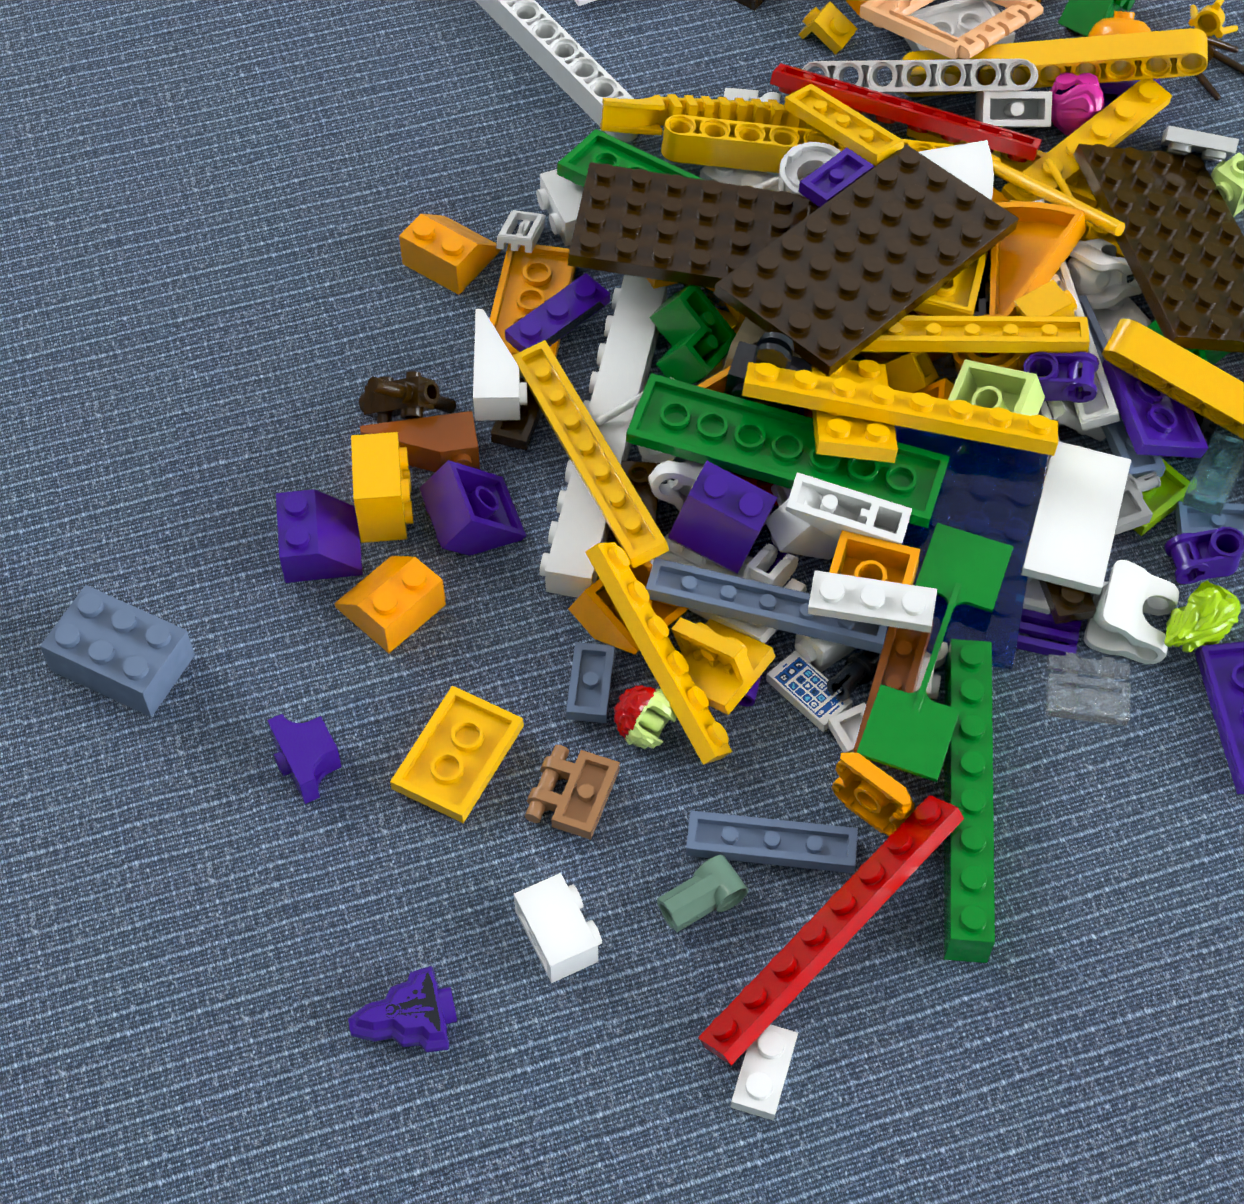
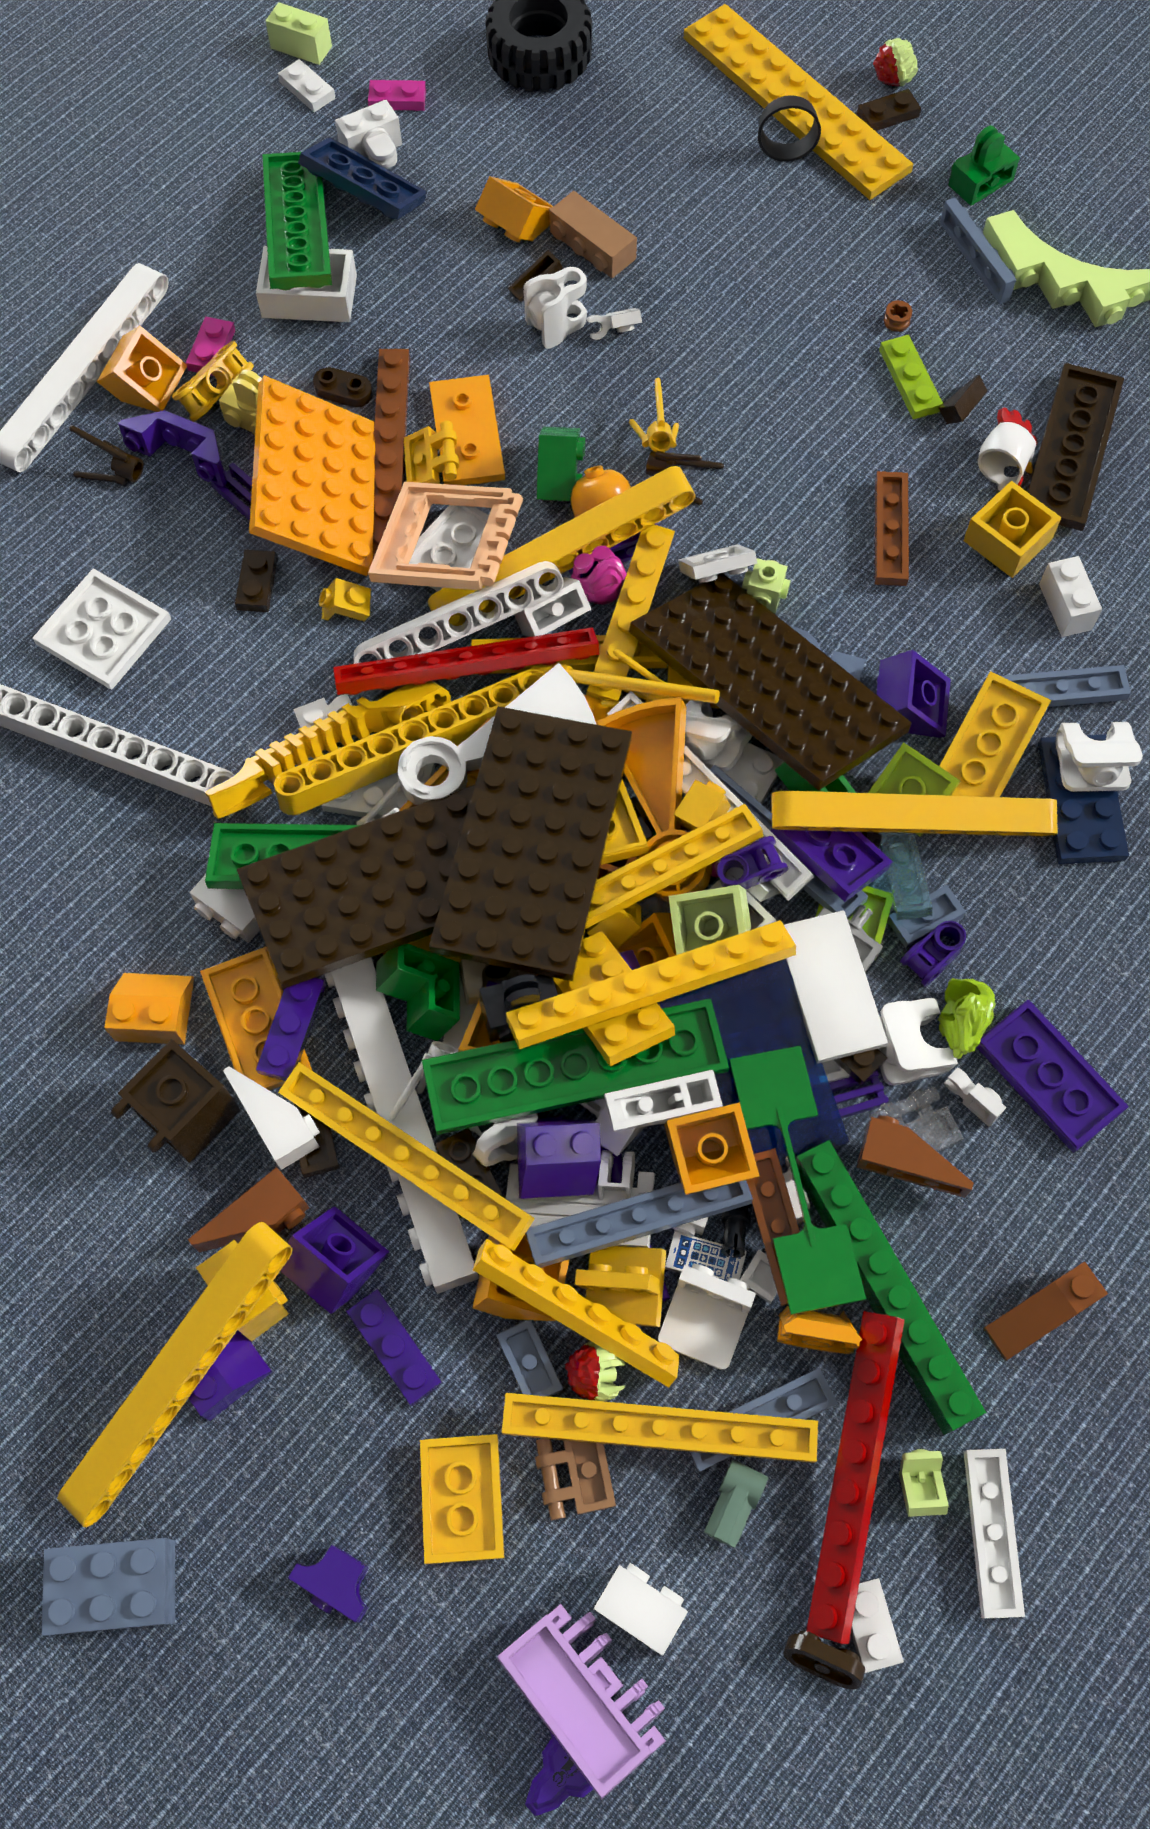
camera: 30 degrees left, 10 degrees up
light orange slope [334,556,446,653] -> none
dark brown piece [359,371,456,423] -> none
white tile [496,210,546,253] -> none
yellow plate [785,84,904,166] -> none
dark purple plate [798,148,874,207] -> none
white plate [808,570,937,633] -> none
none -> yellow beam [57,1222,293,1528]
none -> dark brown container [111,1039,241,1163]
none -> dark purple plate [346,1289,443,1407]
none -> lavender hinge [497,1604,666,1800]
none -> yellow plate [502,1393,818,1463]
none -> white bracket [658,1264,756,1370]
none -> dark brown plate [783,1631,865,1690]
none -> dark orange slope [856,1116,974,1198]
none -> yellowish green bracket [899,1449,949,1517]
none -> white plate [944,1067,1007,1127]
none -> white plate [963,1449,1025,1618]
none -> dark orange slope [983,1261,1108,1361]

